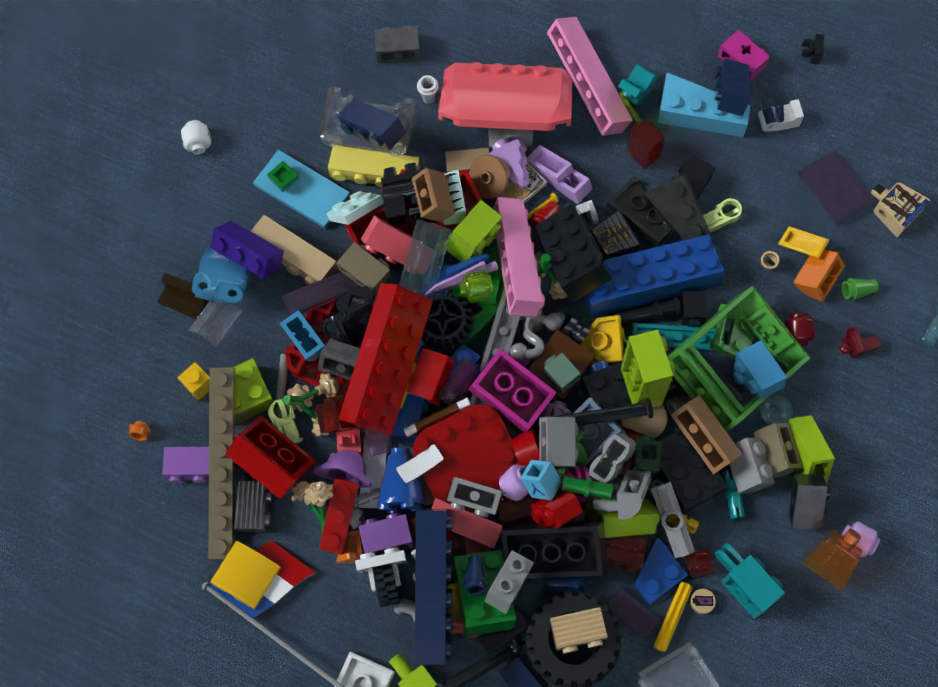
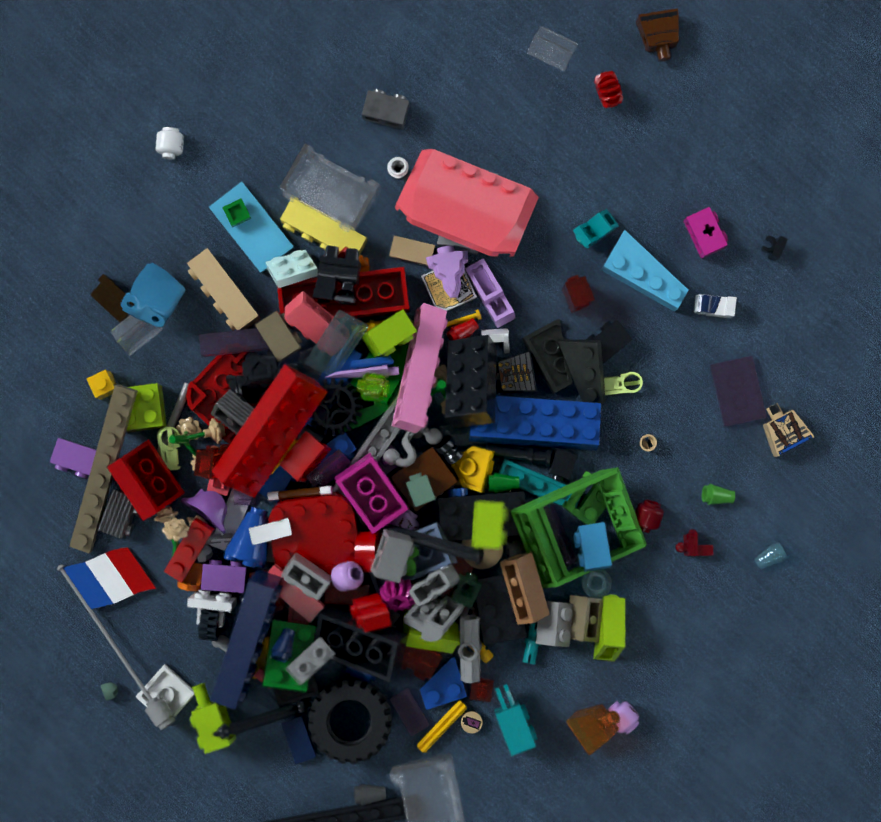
camera: 15 degrees right, 15 degrees up
orange plate [128,421,151,441] -> none
dark purple brick [210,221,284,279] -> none
yellow slope [210,540,281,609] -> none
dark azure brick [279,310,325,362] -> none
dark blue brick [337,98,407,151] -> none
medium nougat brick [411,168,455,222] -> none
light aqua brick [444,170,466,225] -> none
medium nougat plate [469,155,510,199] -> none
medium azure brick [520,460,563,500] -> none
bright pink brick [547,17,633,136] -> none
tan brick [550,607,608,654] -> none
green pin [562,475,613,500] -> none
clear neon green piece [618,91,647,132] -> none
dark blue brick [714,58,750,116] -> none
yellow tile [778,226,830,258] -> none
black brick [788,474,831,530] -> none
orange brick [793,249,845,301] -> none

